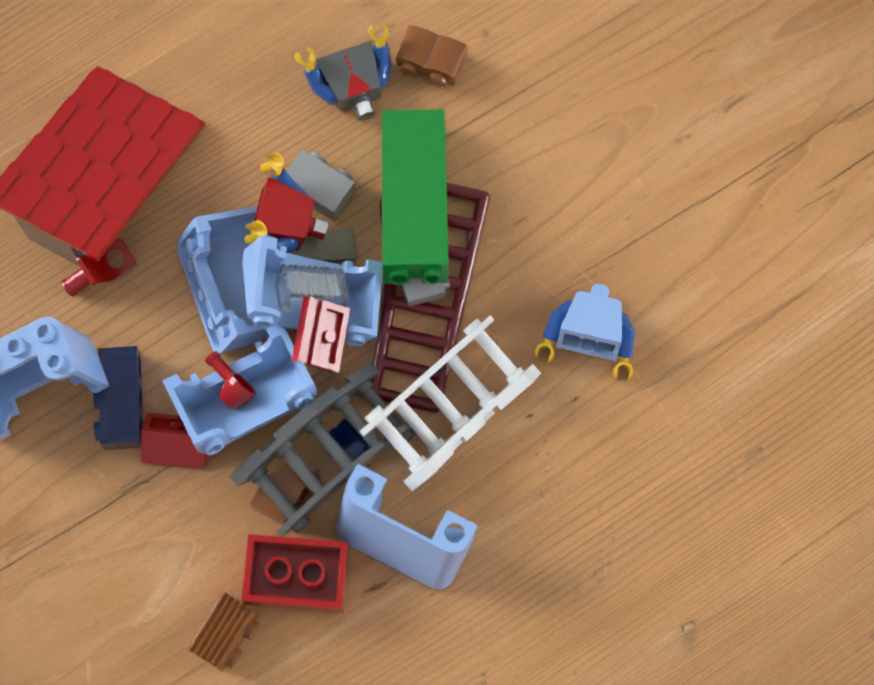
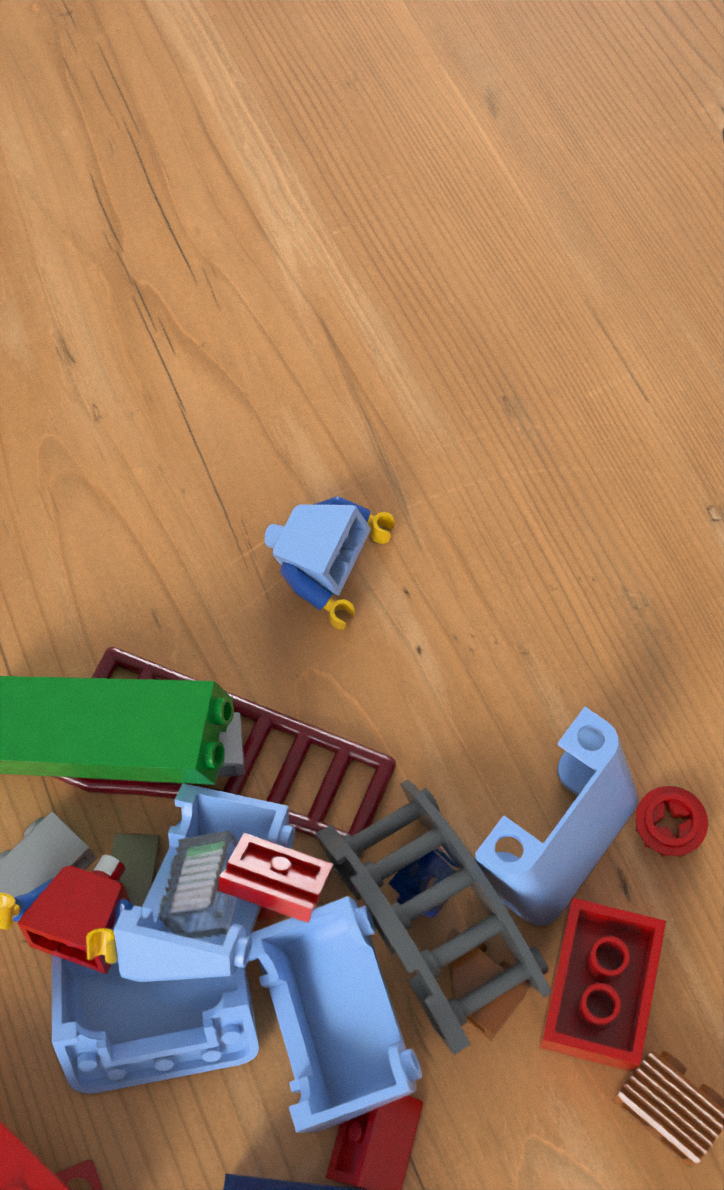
camera: 75 degrees left, 10 degrees down
red bar [205,351,256,409] -> none
white fence [359,315,541,491] -> none
none -> red gear [635,786,708,858]

